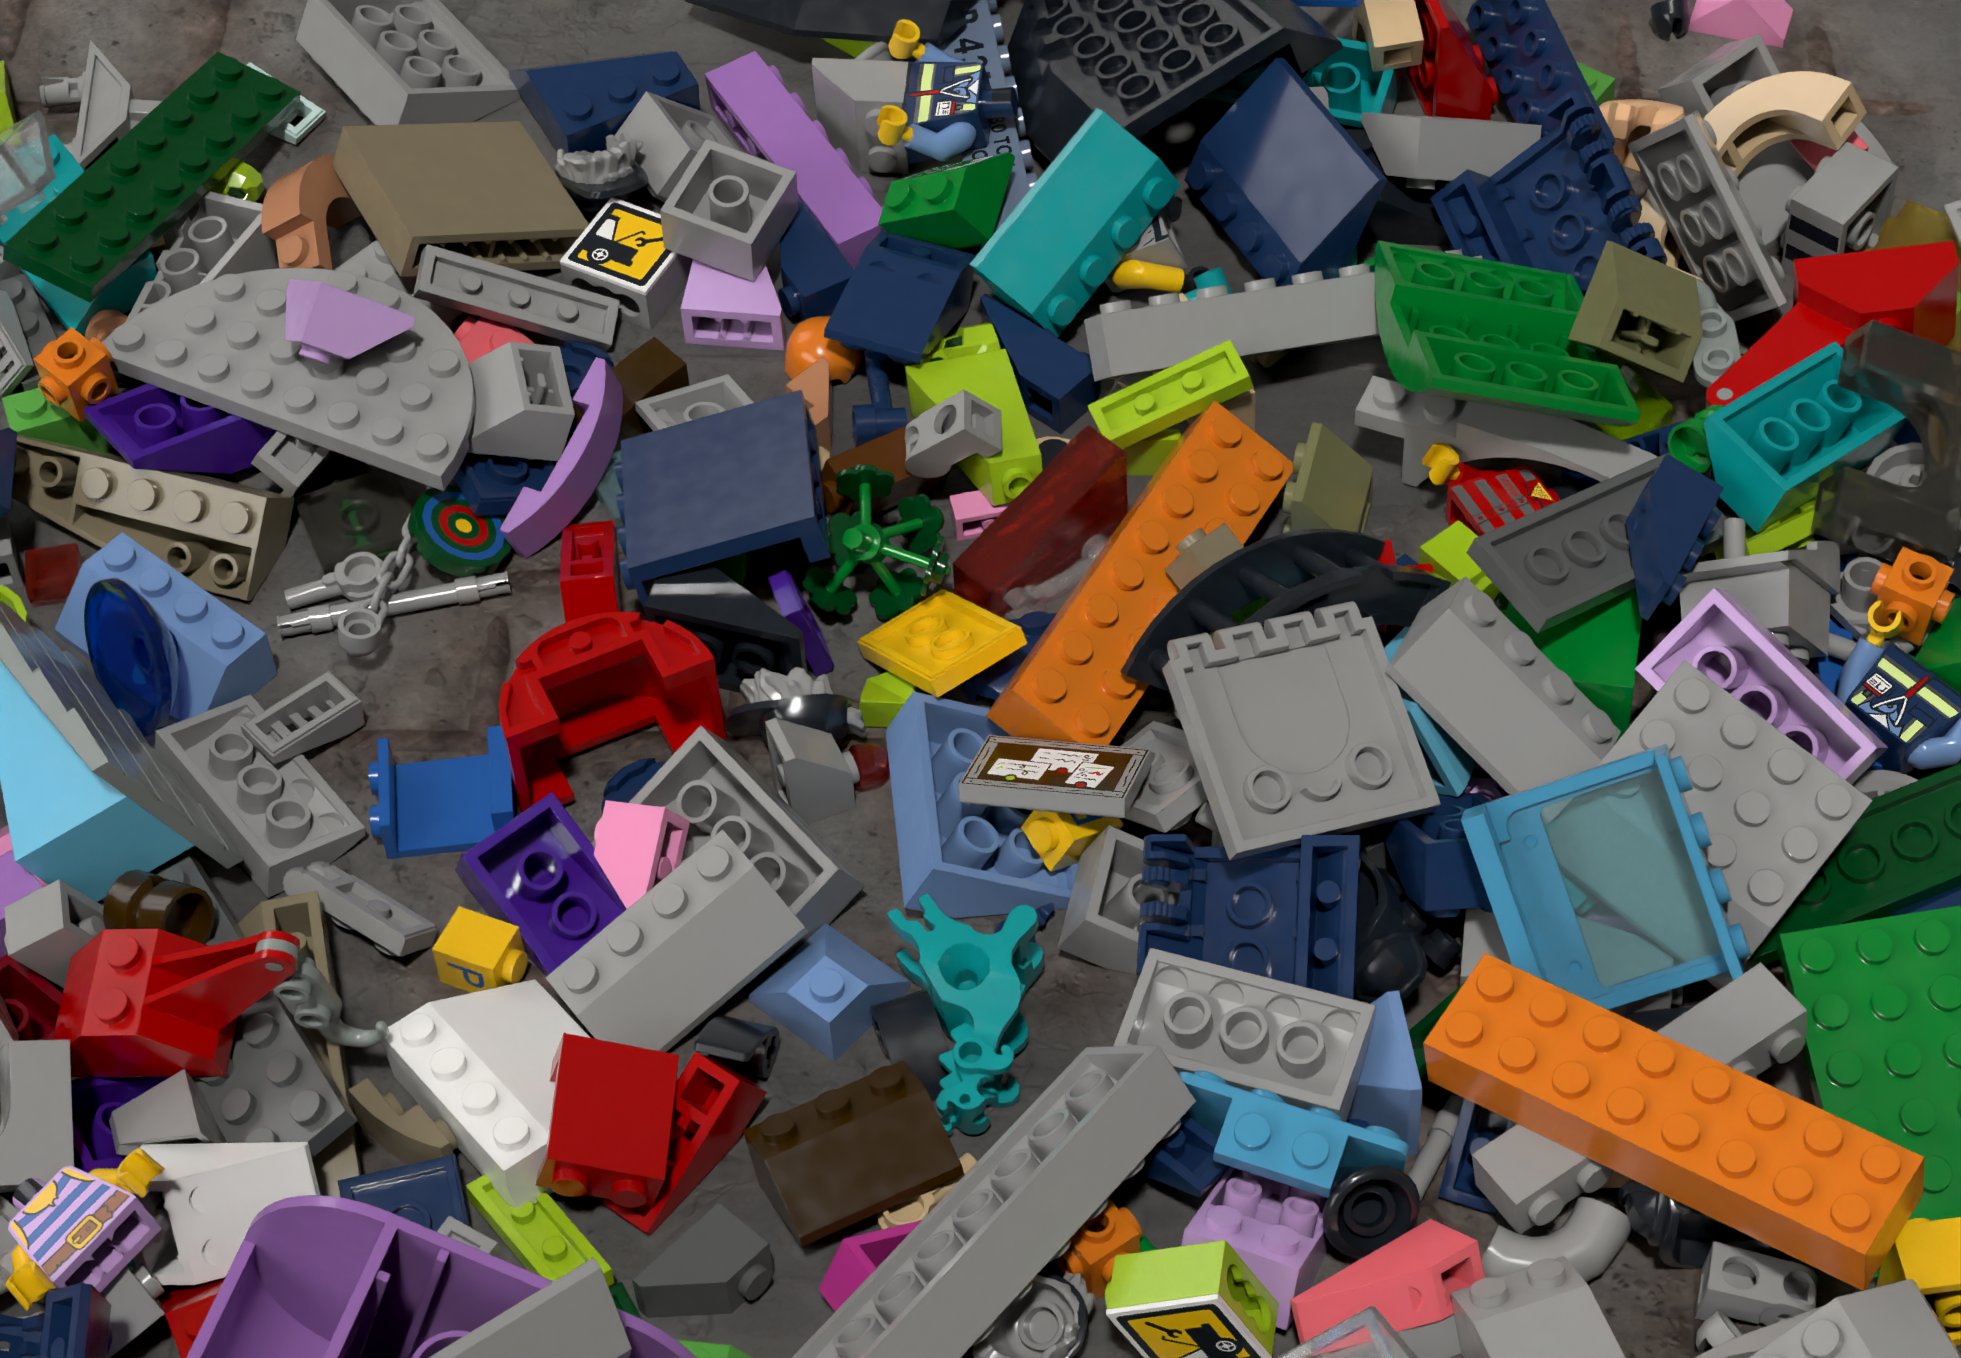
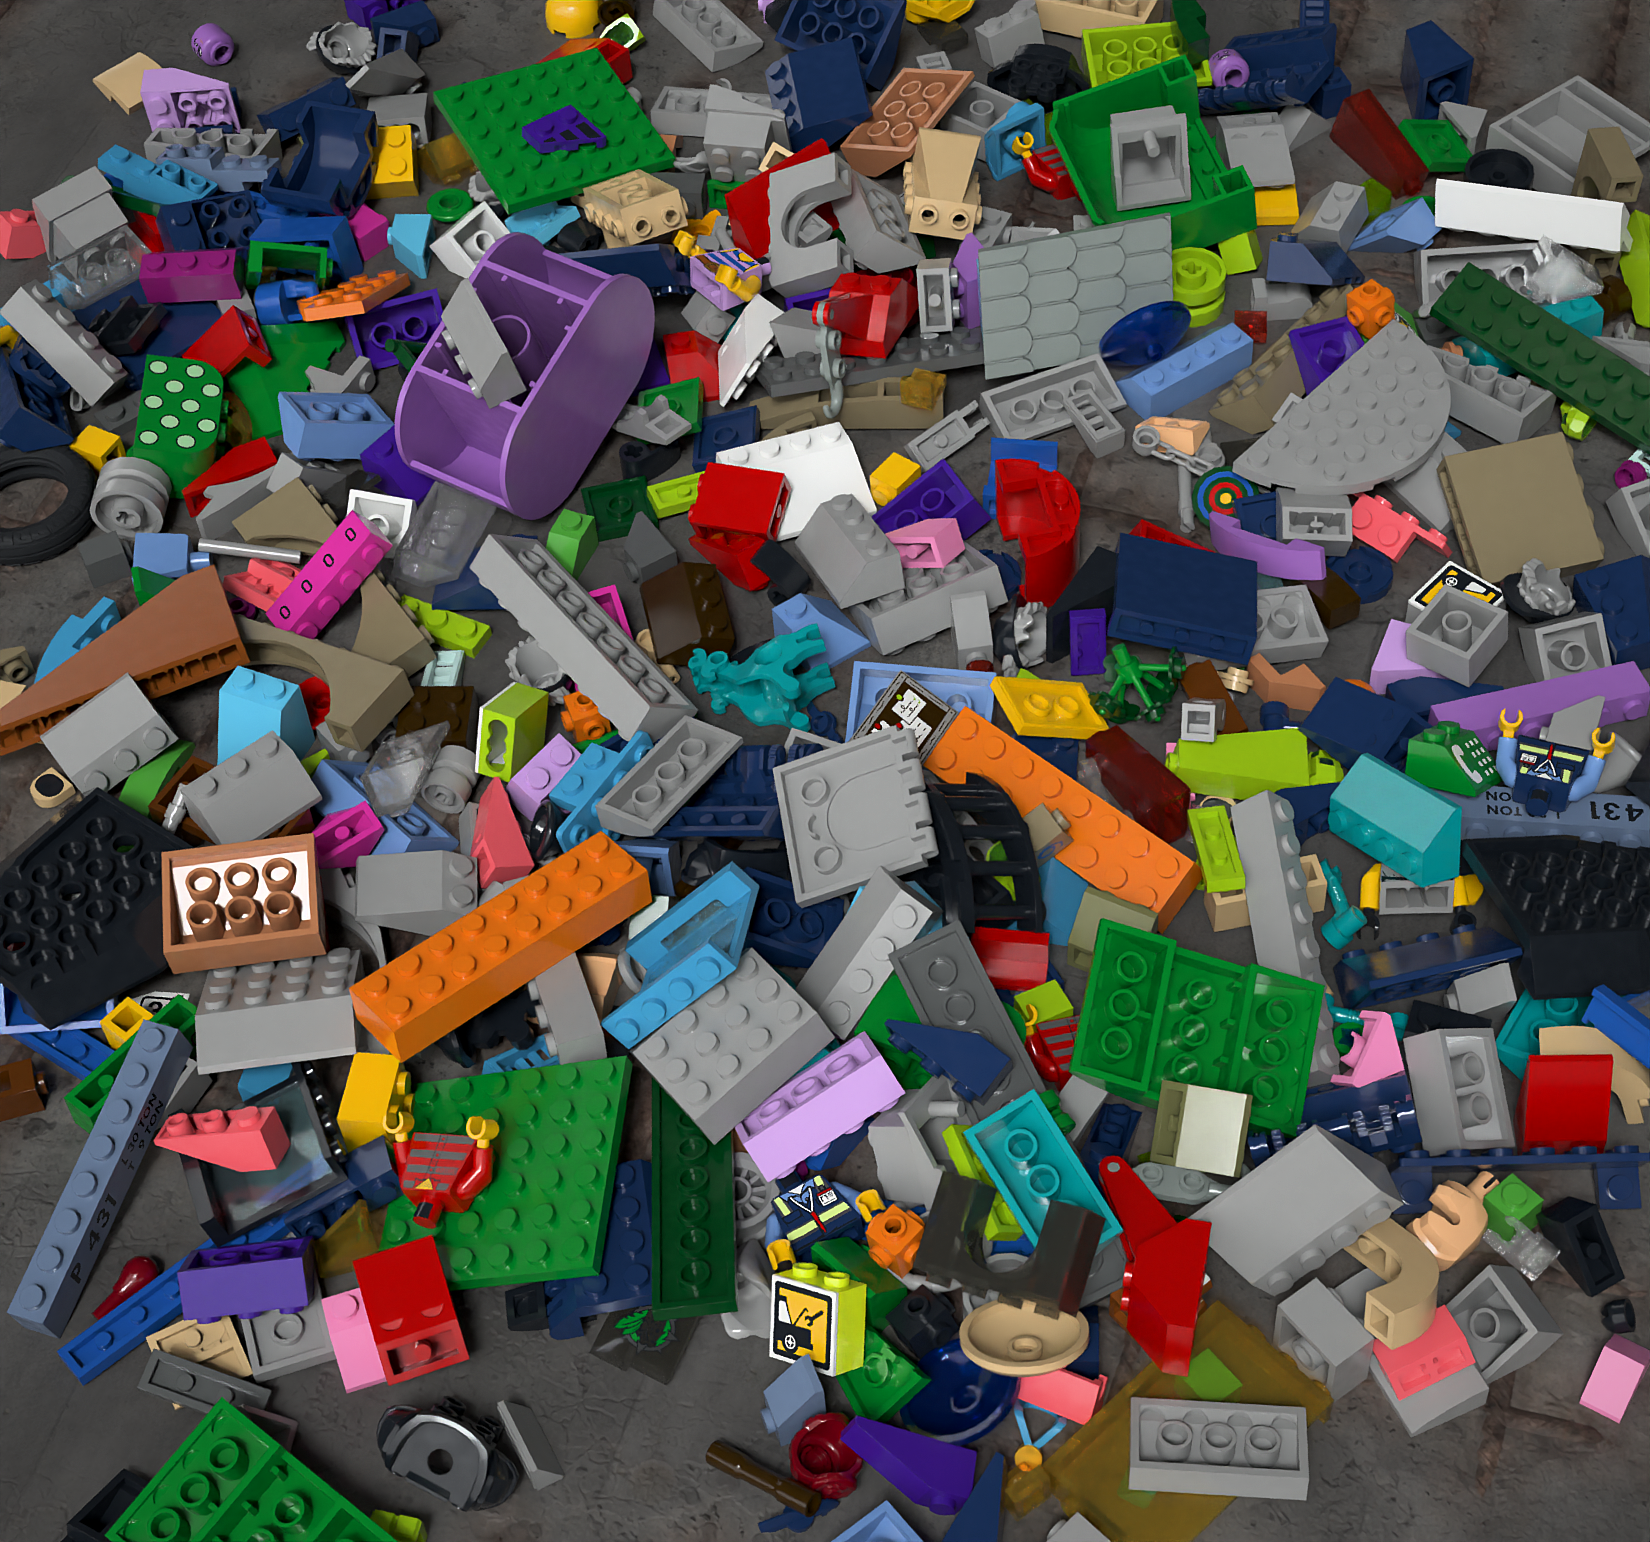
camera: 105 degrees right, 0 degrees up
dark brown wheel [103,869,215,944] -> none
nougat arch [261,155,362,270] -> none
lavender slope [285,279,416,365] -> none
light grey plate [413,244,620,352] -> none
none -> clear yellow bracket [900,368,947,411]
none -> light nougat slope [1135,416,1210,455]
none -> bright pink slope [1330,1010,1404,1088]
none -> clear hinge [1481,1216,1560,1282]
none -> black slope [1536,1196,1625,1297]
none -> magenta plate [1615,460,1647,489]

